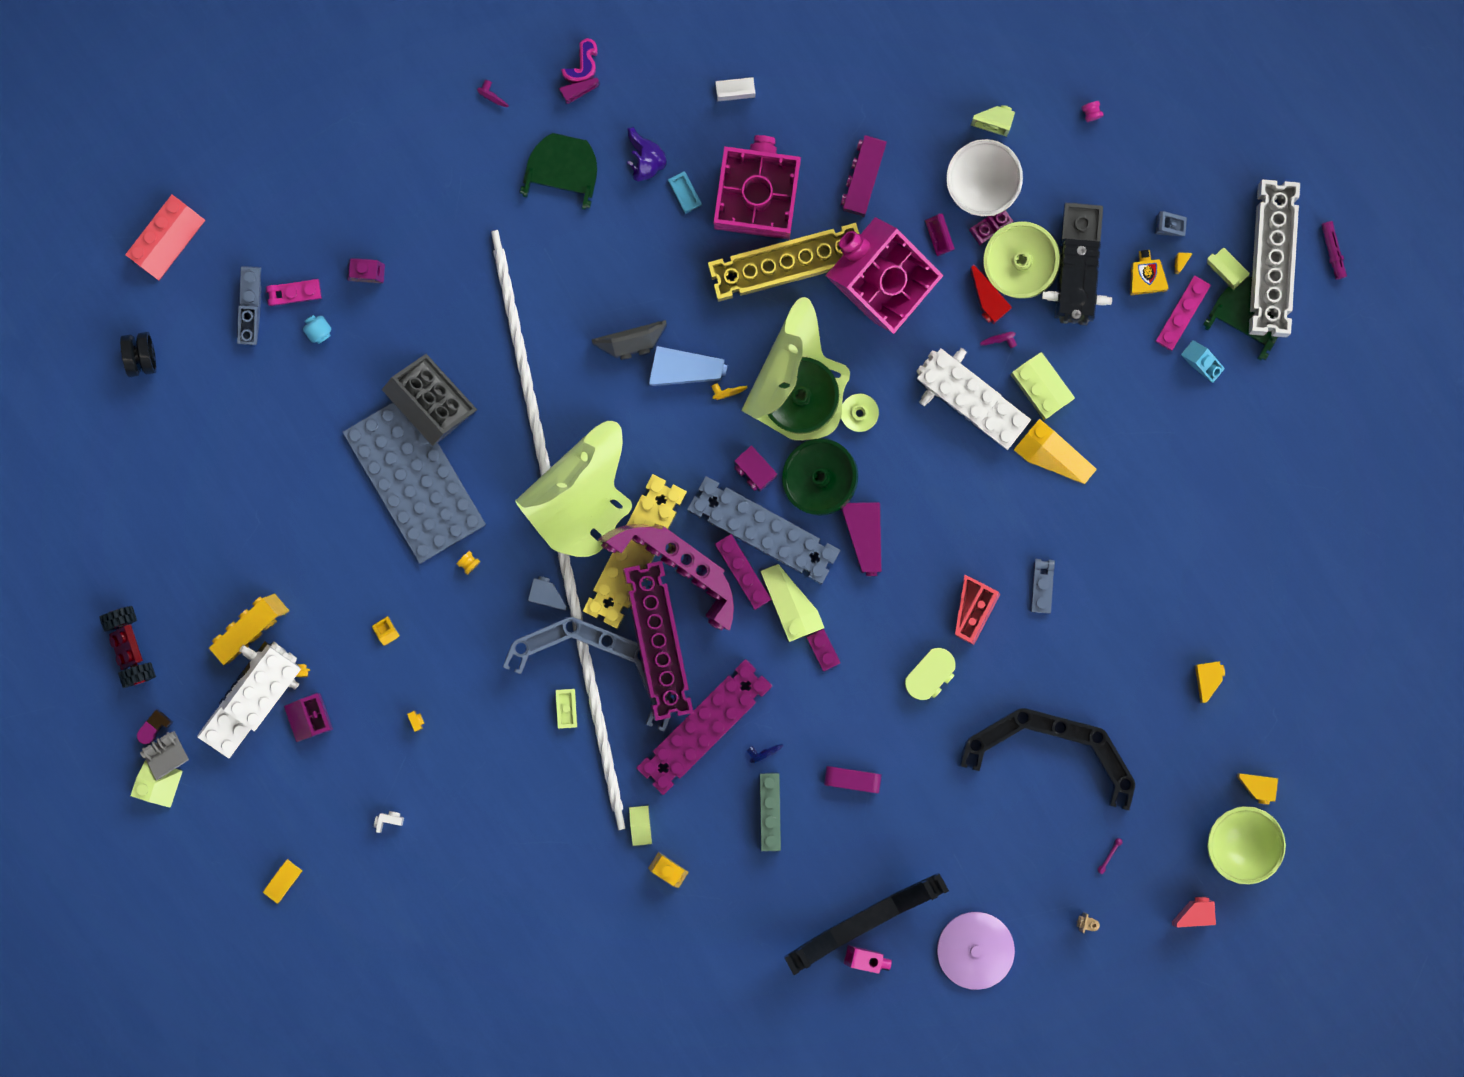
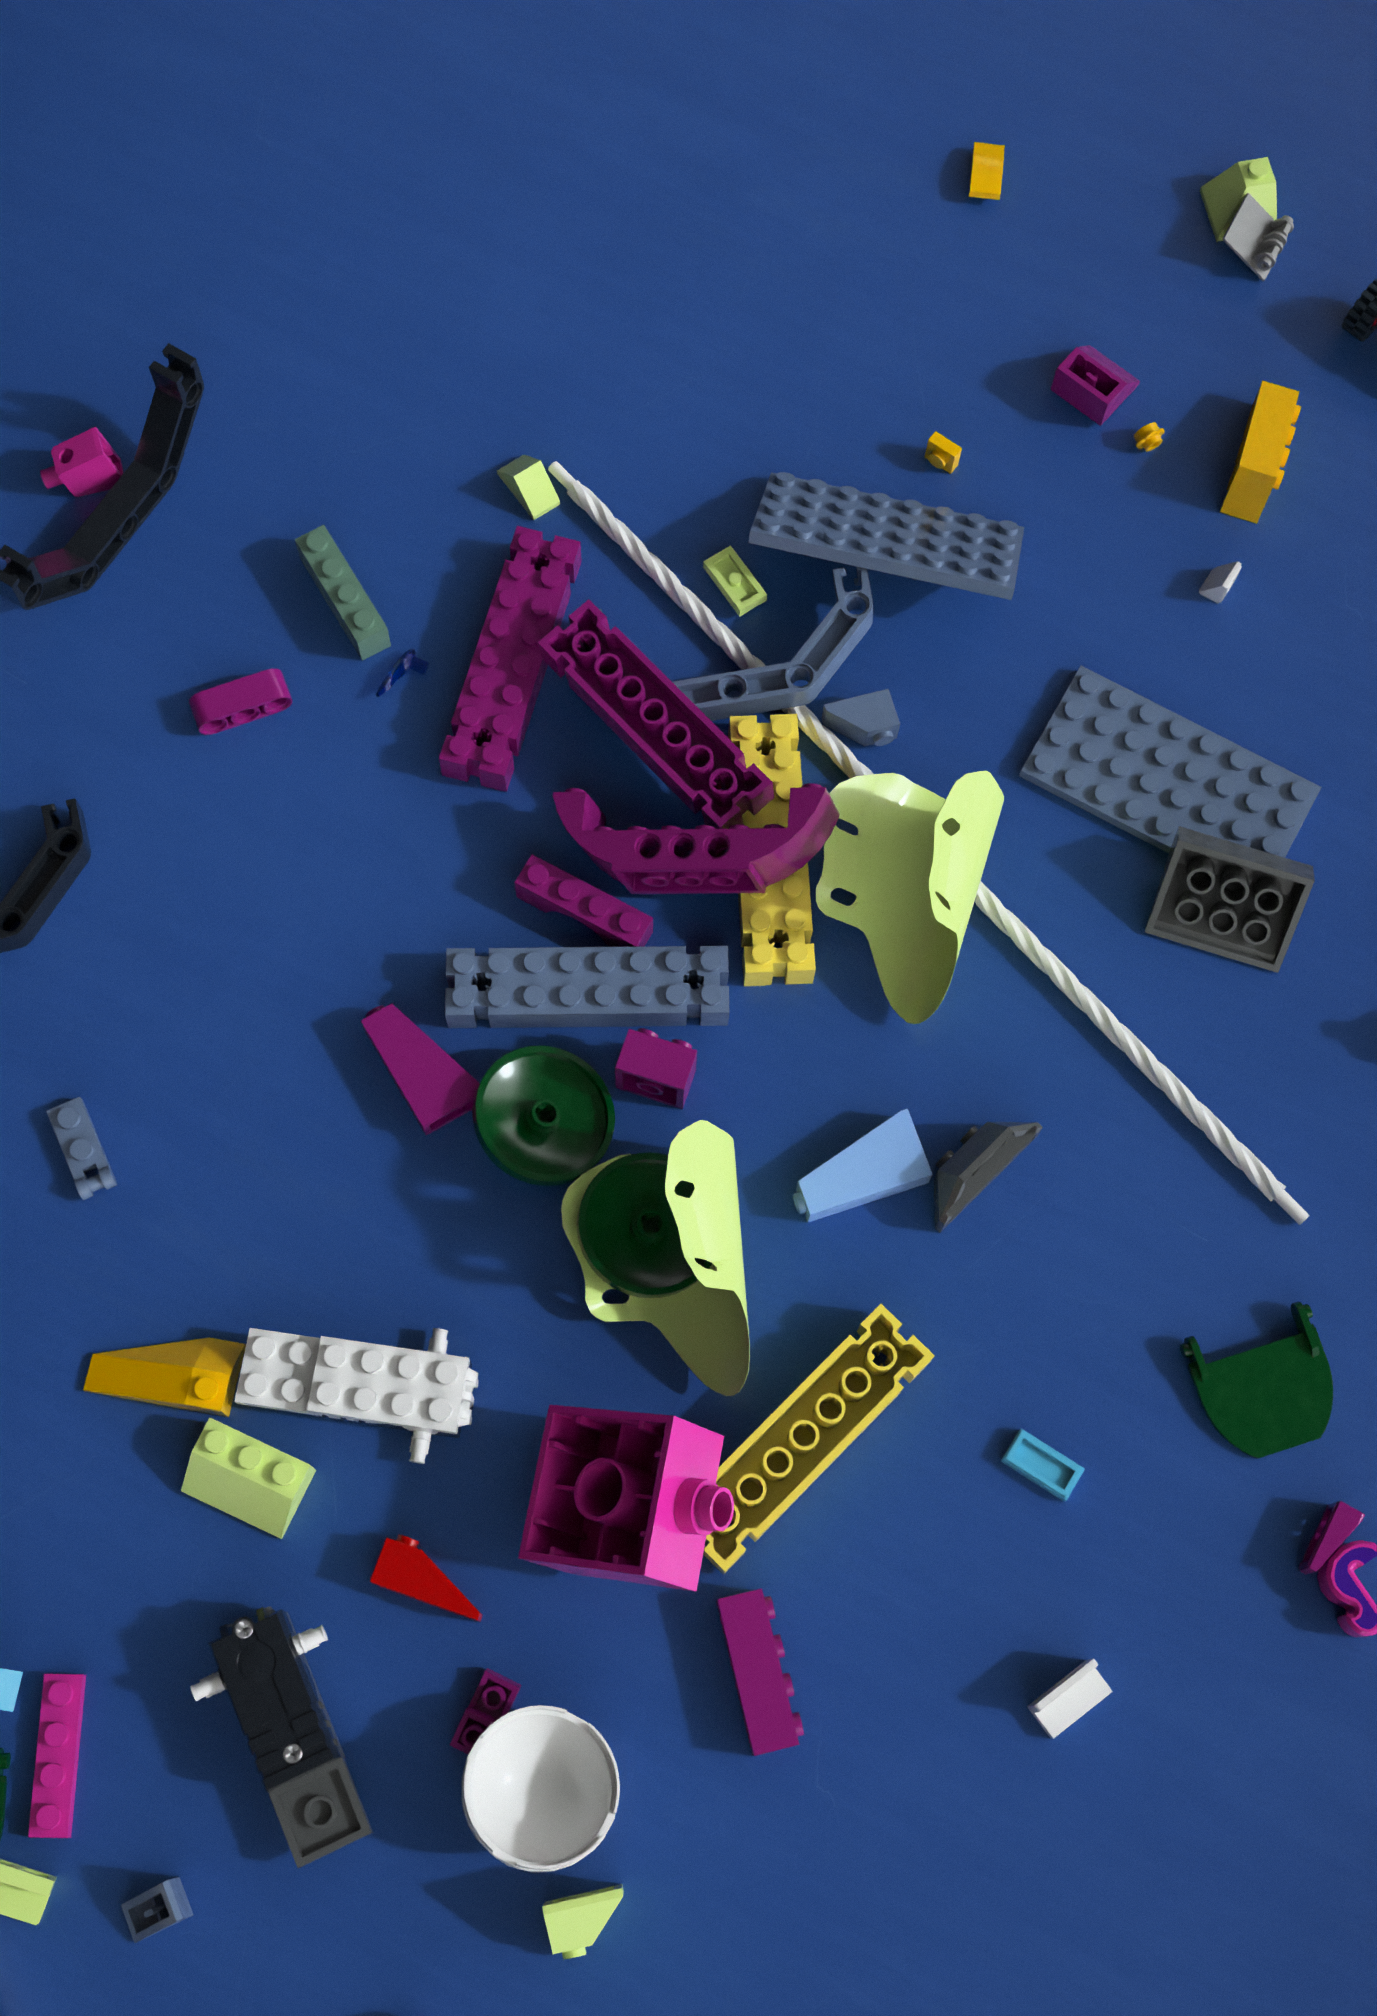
camera: 145 degrees right, 15 degrees down
leg [137,710,173,744] -> none
white piece [197,641,301,758] -> none
yellow slope [372,616,400,646] -> none
white bracket [374,811,404,833] -> none
yellow wheel [456,551,481,575] -> none
dark purple piece [627,127,667,182] -> none
yellow torso [648,852,689,888] -> none
yellow bar [711,383,748,400] -> none
dark pink brick [714,135,801,240] -> none
yellowish green wedge [761,564,824,642] -> none
magenta plate [806,629,841,672] -> none
yellowish green dish [841,394,879,432] -> none
yellowish green brick [905,648,955,700] -> none
magenta plate [925,213,955,256] -> none
coral wedge [955,575,1001,645] -> none
magenta bar [980,332,1017,348] -> none
yellowish green dish [984,222,1061,299] -> none
yellow torso [1130,250,1169,296] -> none
yellow slope [1175,252,1192,274] -> none
none -> sand blue plate [748,472,1024,600]
none -> white slope [1199,561,1242,604]

